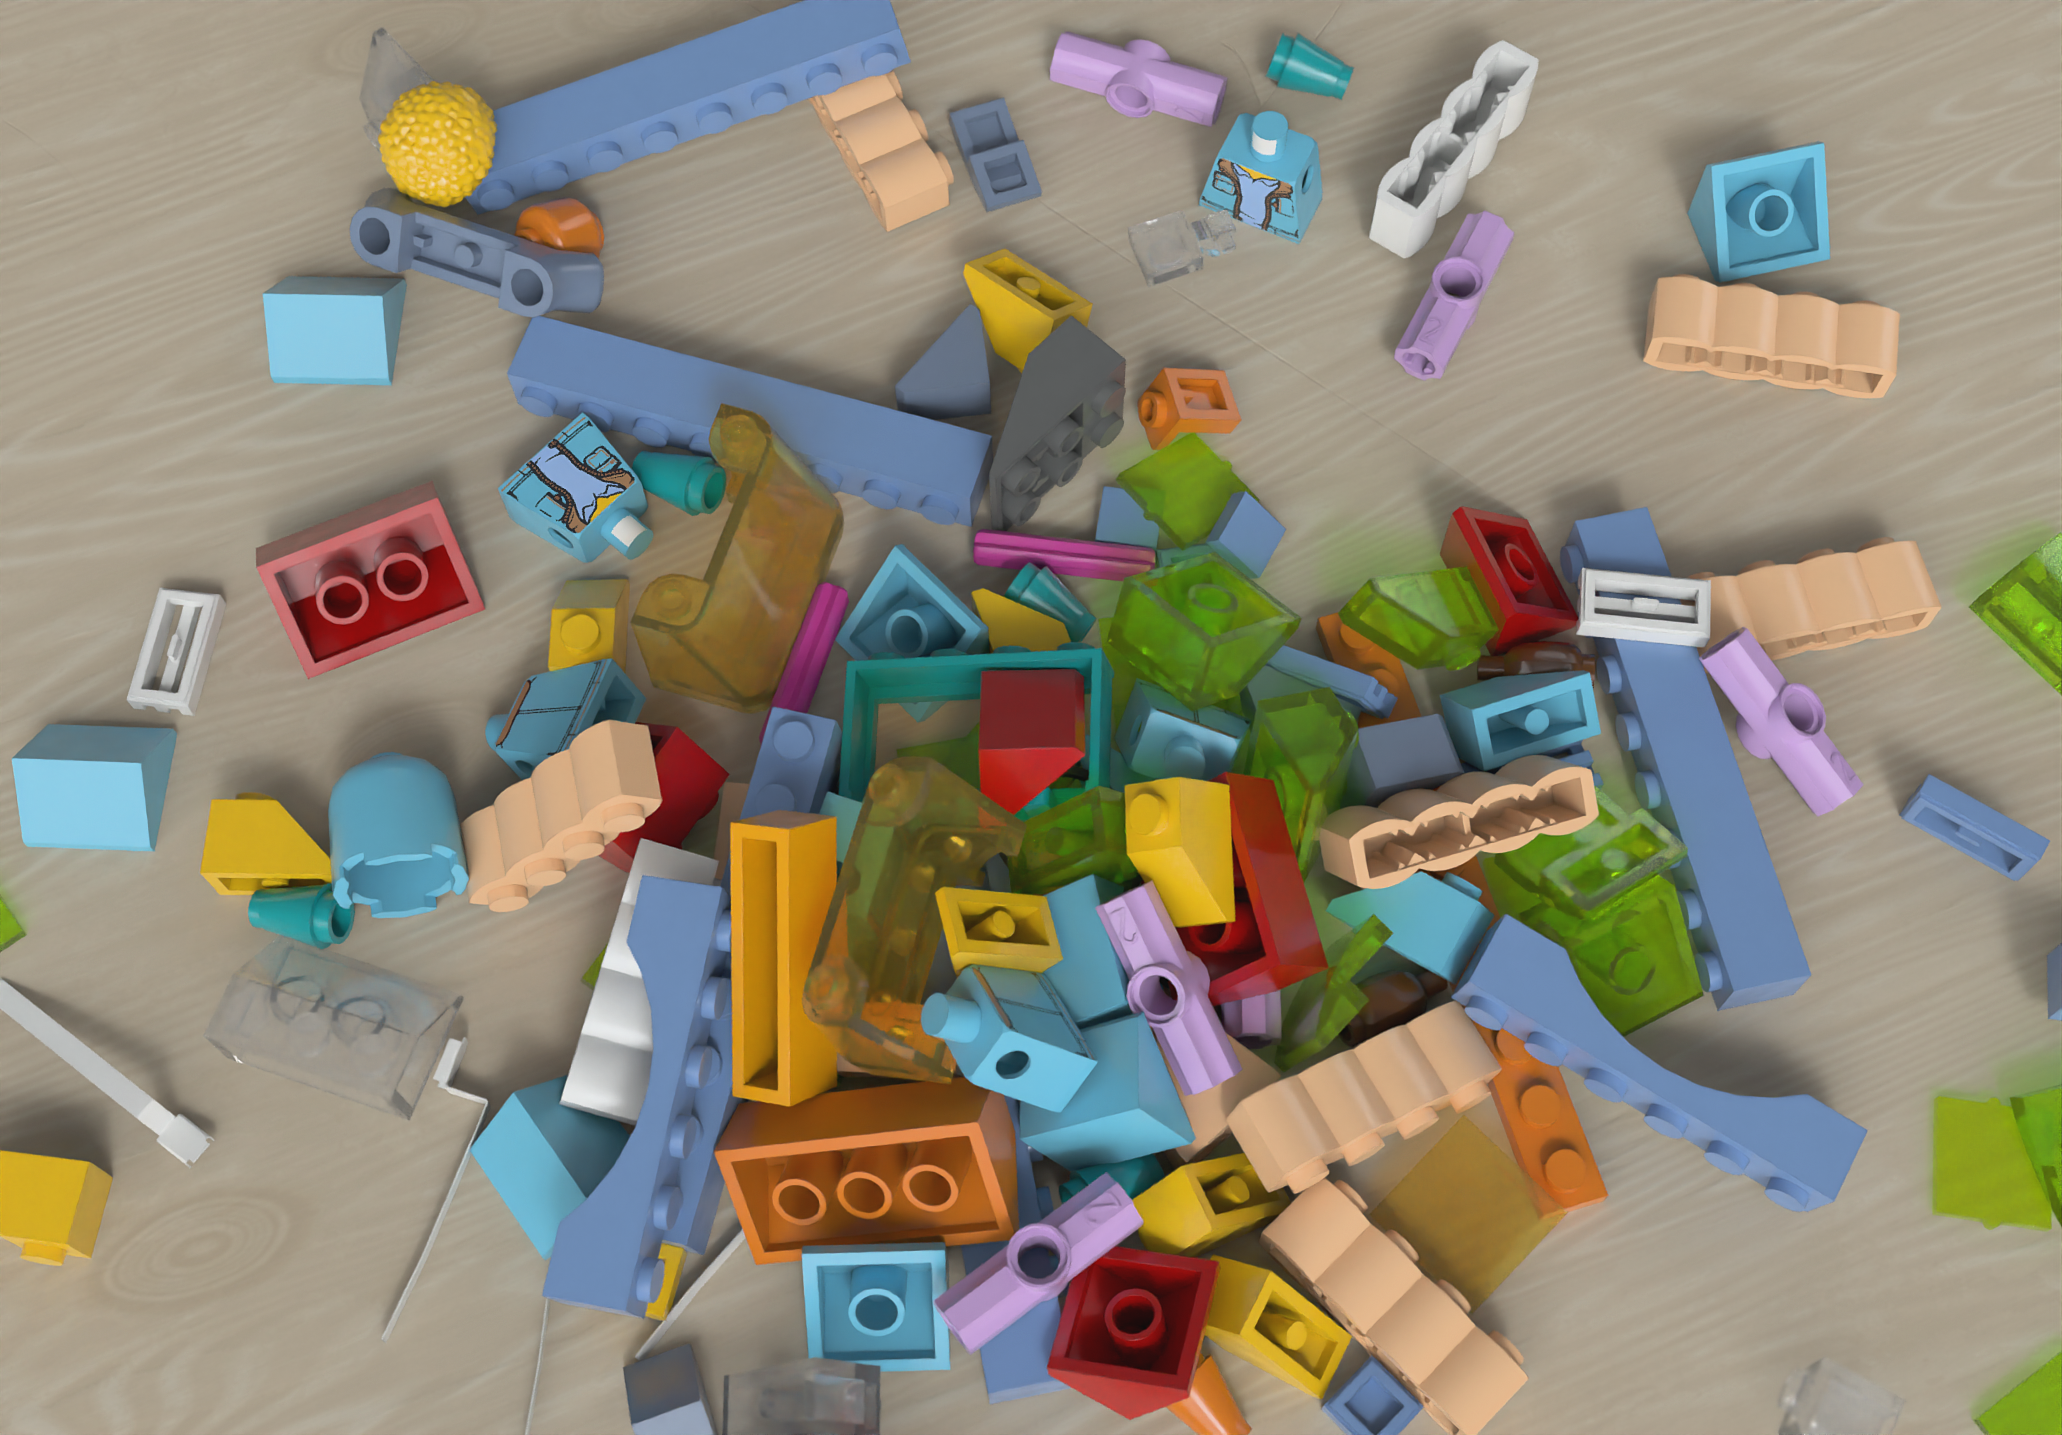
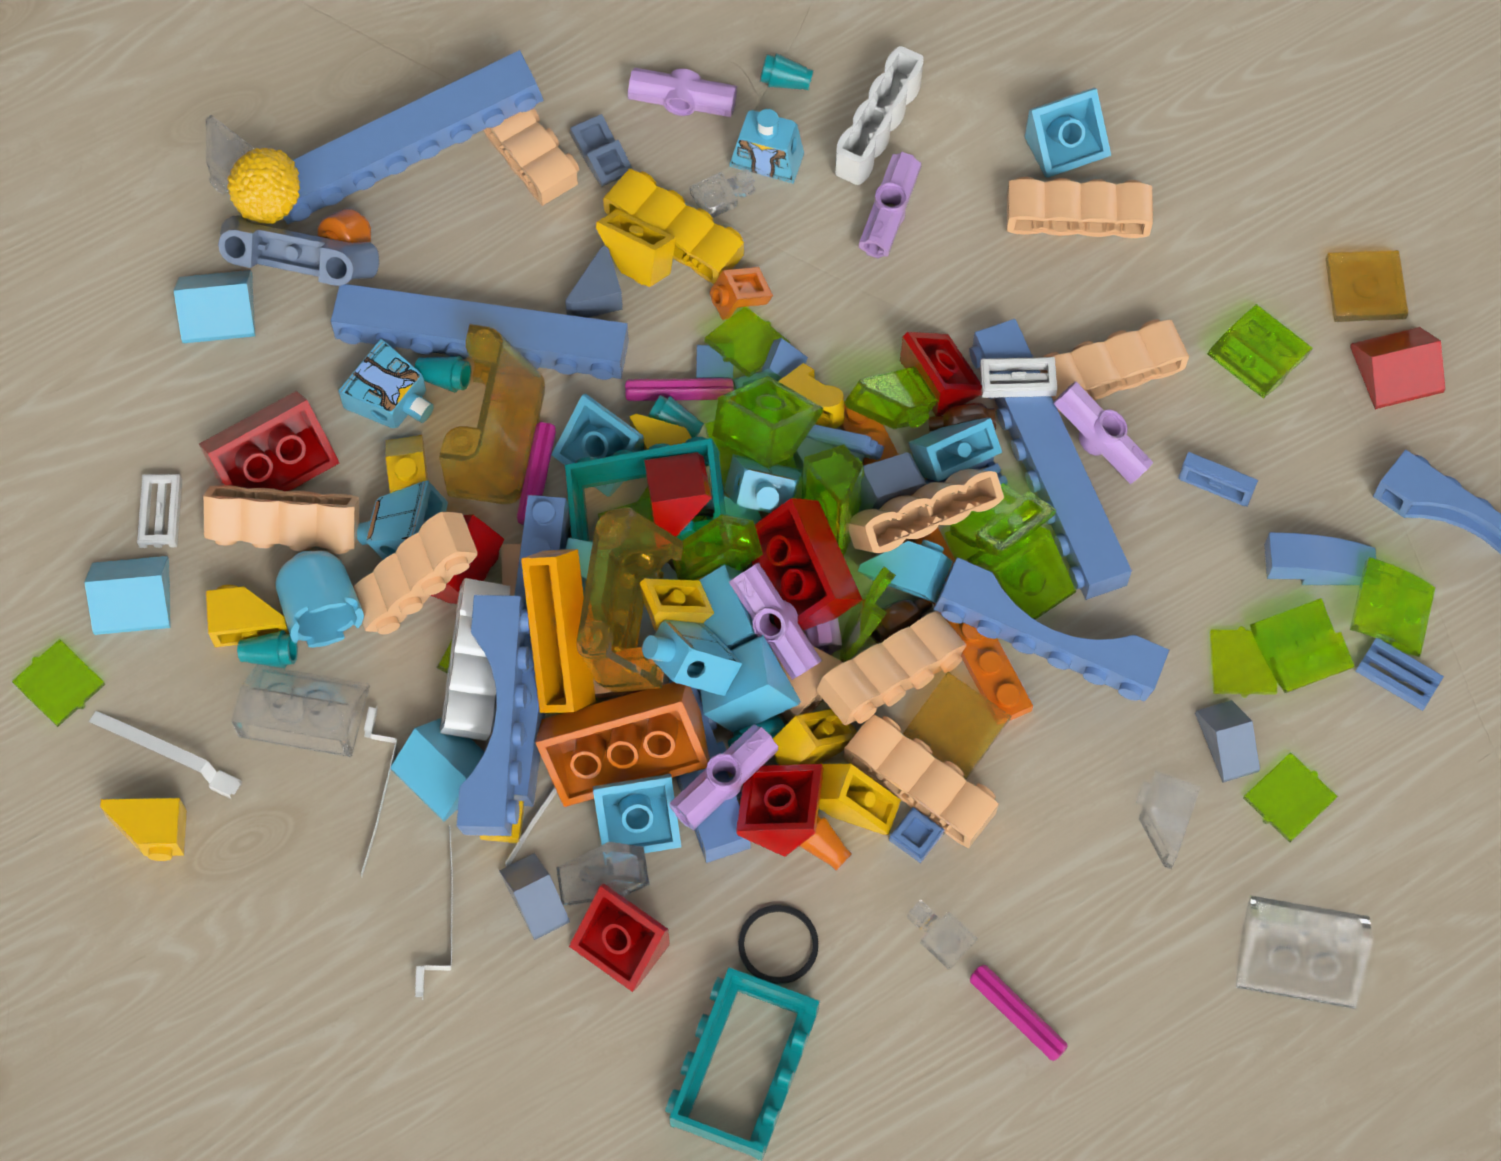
camera: 10 degrees left, 0 degrees up
dark grey slope [989,316,1126,531] -> none
yellow slope [1124,777,1235,927] -> none
none -> light nougat brick [203,485,359,554]
none -> yellow brick [603,168,744,284]
none -> yellow leg [778,363,845,429]
none -> slope [1195,700,1260,783]

